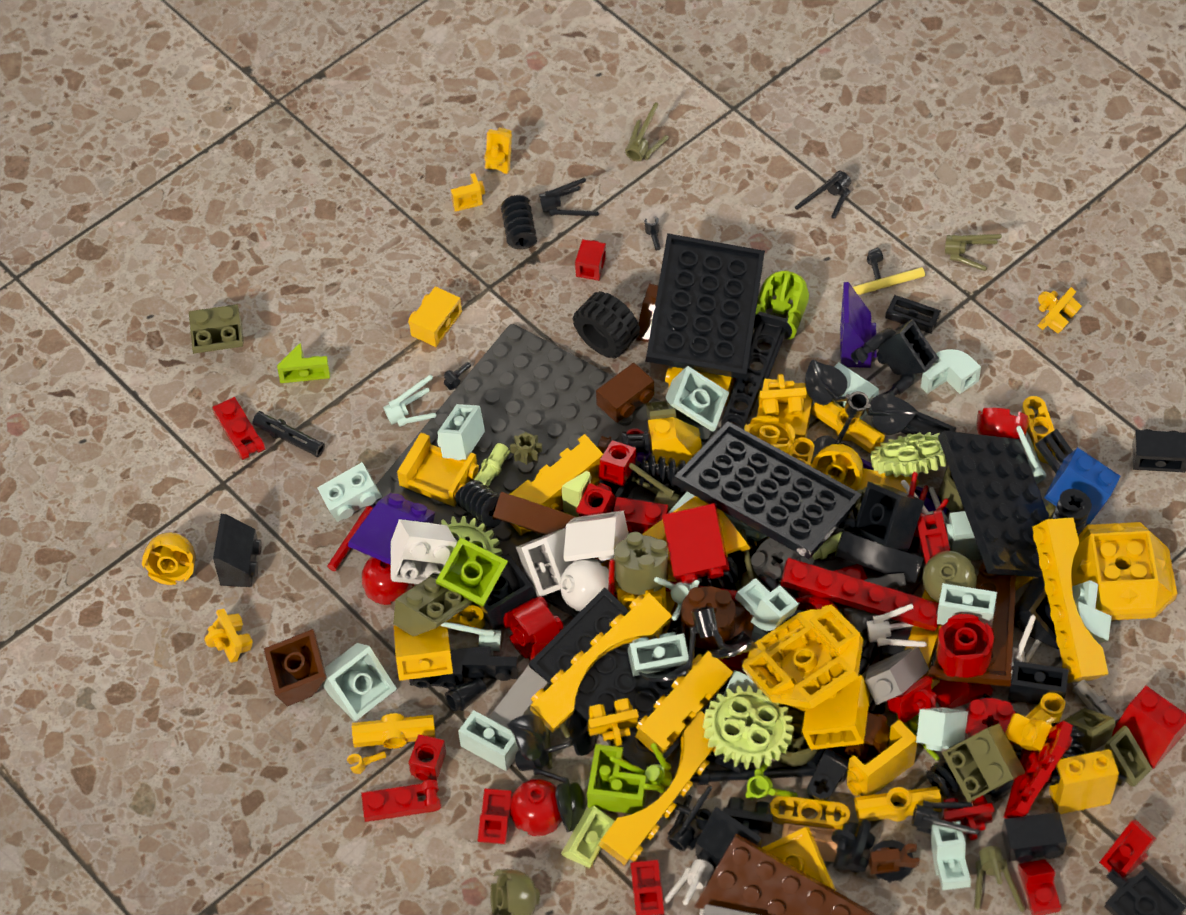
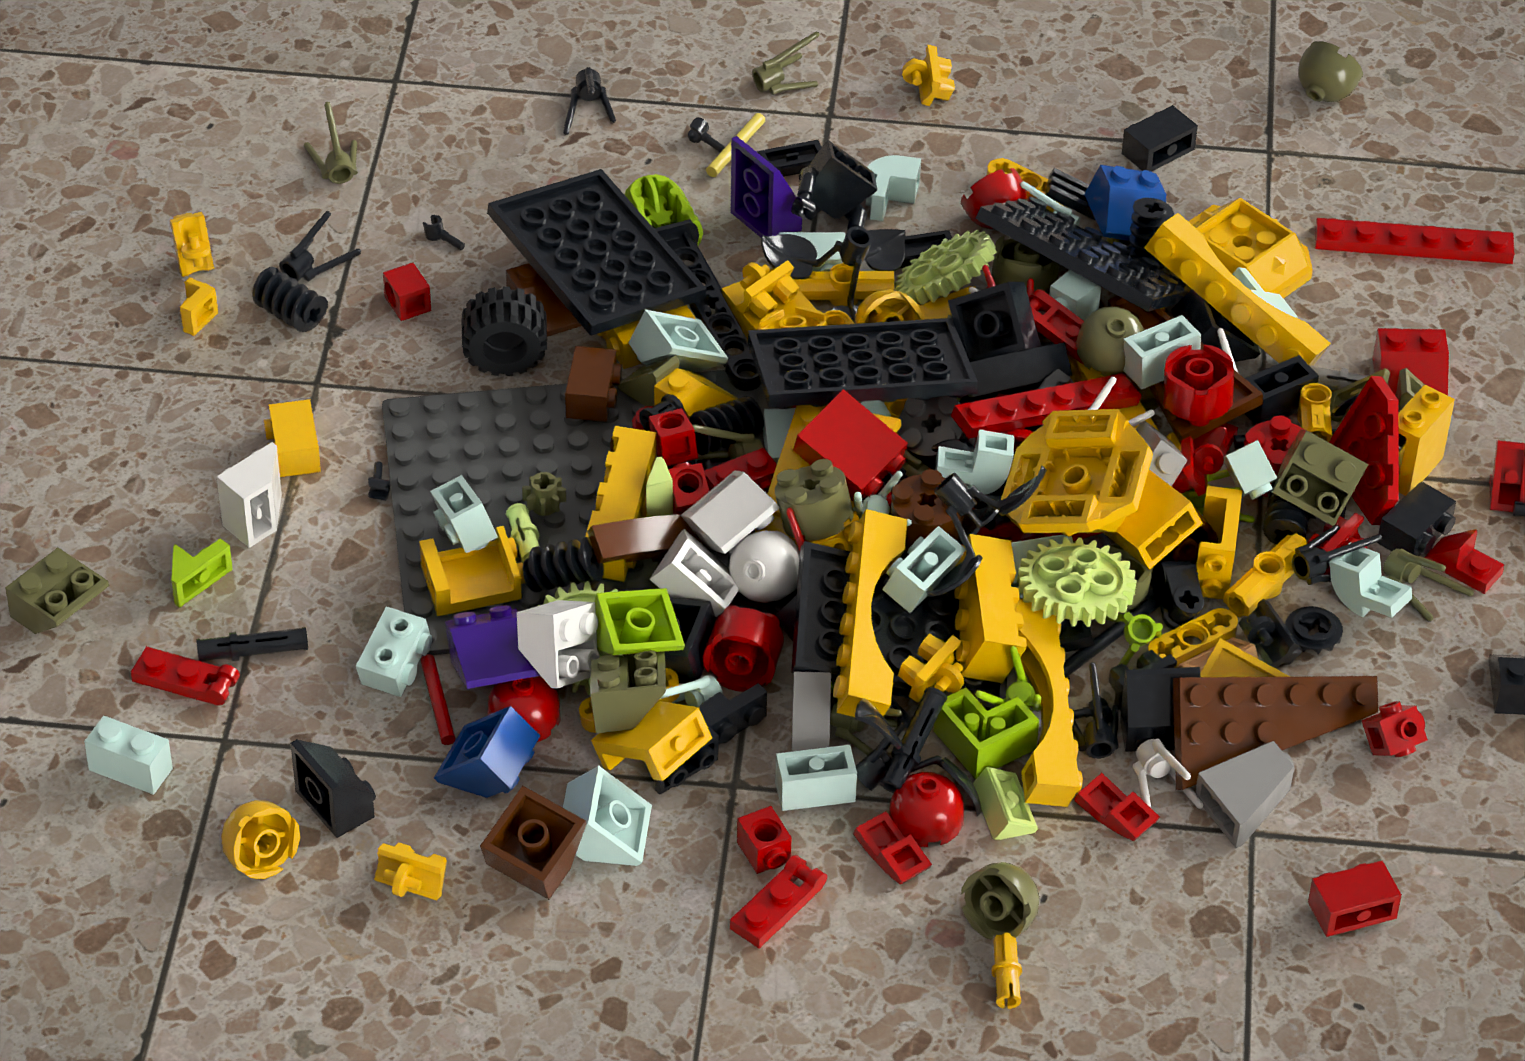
camera: 45 degrees left, 10 degrees down
yellow hand [347,751,386,774] -> none
yellow piece [352,713,435,749] -> none
light aqua plant [383,375,437,427] -> none
black cone [445,678,487,711] -> none
reddish brown plate [869,843,920,874] -> none
yellow bracket [1005,713,1052,751] -> none
none -> light aqua brick [84,716,173,795]
none -> white slope [217,442,282,548]
none -> blue slope [434,706,540,798]
none -> black pin [879,687,947,793]

